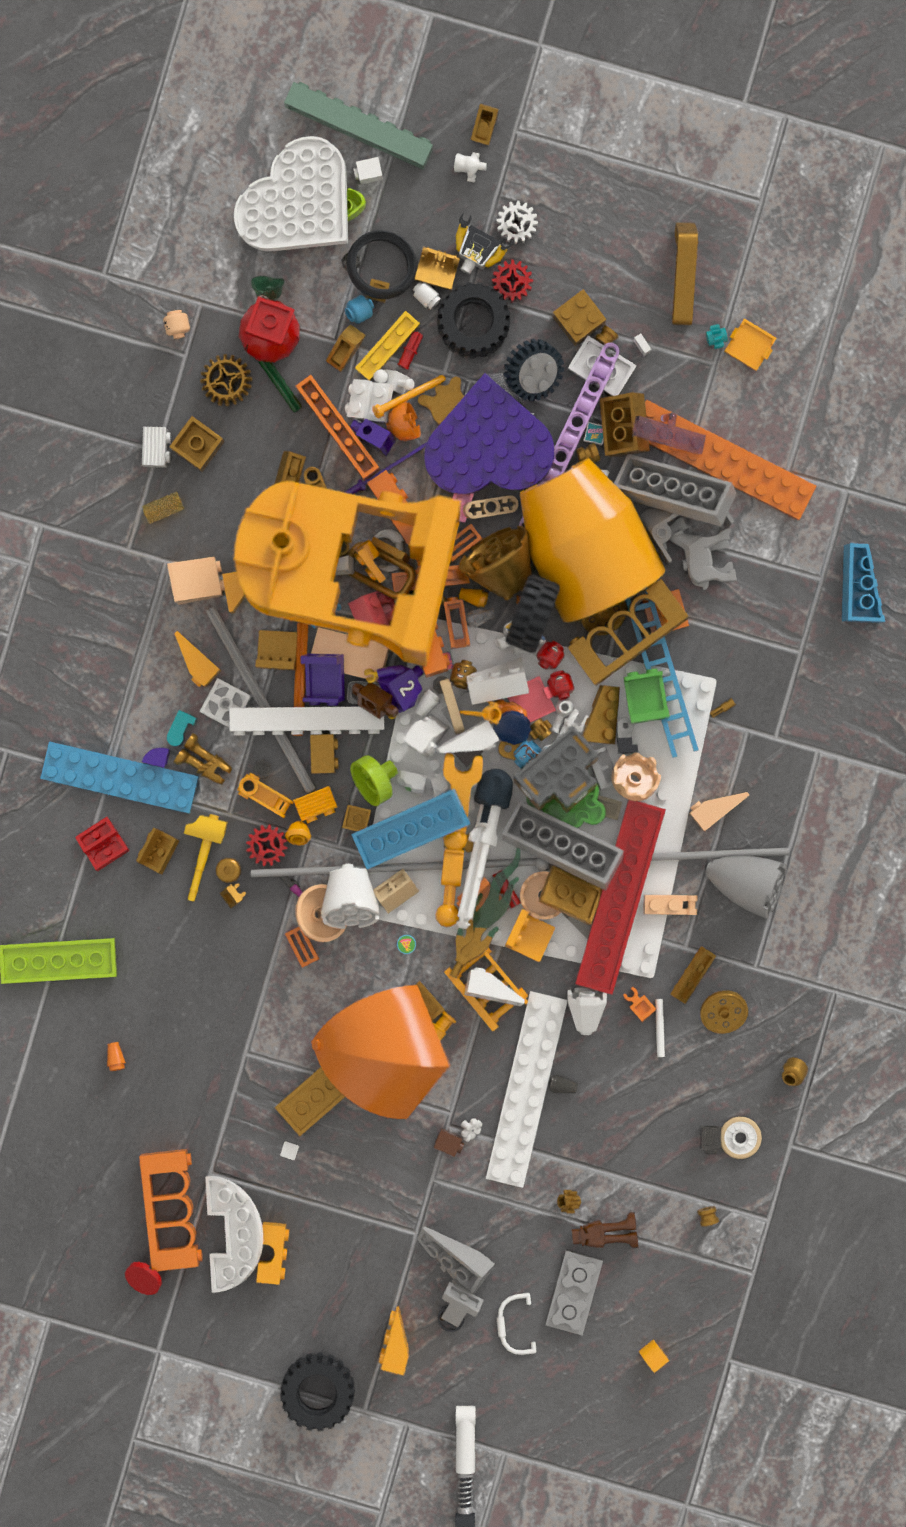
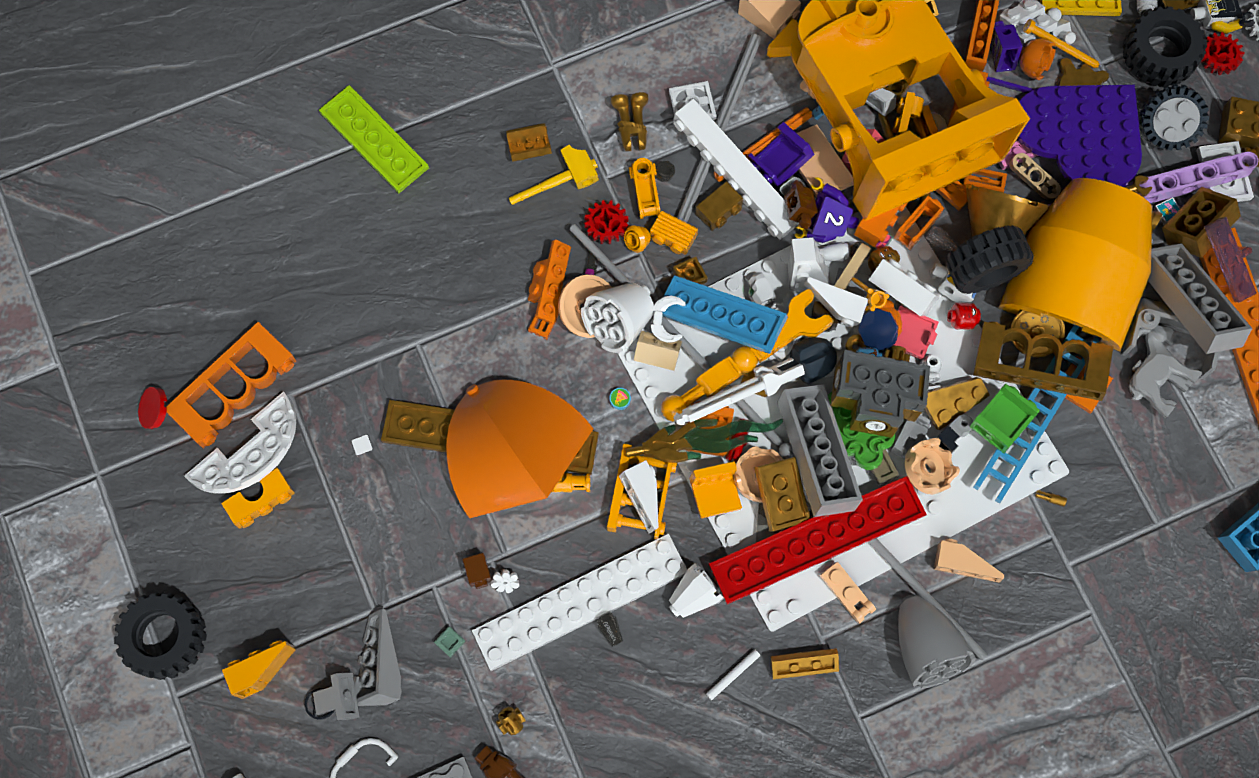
camera: 50 degrees right, 15 degrees down
dark azure plate [40,742,199,814] -> none
red slope [75,817,130,872] -> none
orange cone [107,1042,126,1071] -> none
dark purple brick [142,748,171,768] -> none
teal leg [167,710,198,746] -> none
light orange slope [174,631,221,687] -> none
pearl gold head [216,858,241,883] -> none
pearl gold tile [220,883,246,908] -> none
pearl gold bracket [255,630,297,671] -> none
lime piece [350,755,398,806] -> none
red axle [397,332,423,370] -> none
light orange cone [459,588,489,608] -> none
red head [547,670,575,700] -> none
orange plate [623,987,657,1022] -> none
pearl gold shield [700,991,748,1034] -> none
none -> sand green tile [434,626,466,658]
none -> orange bracket [528,240,571,323]
none -> white piece [651,296,686,343]
none -> pearl gold bar [1124,176,1152,197]

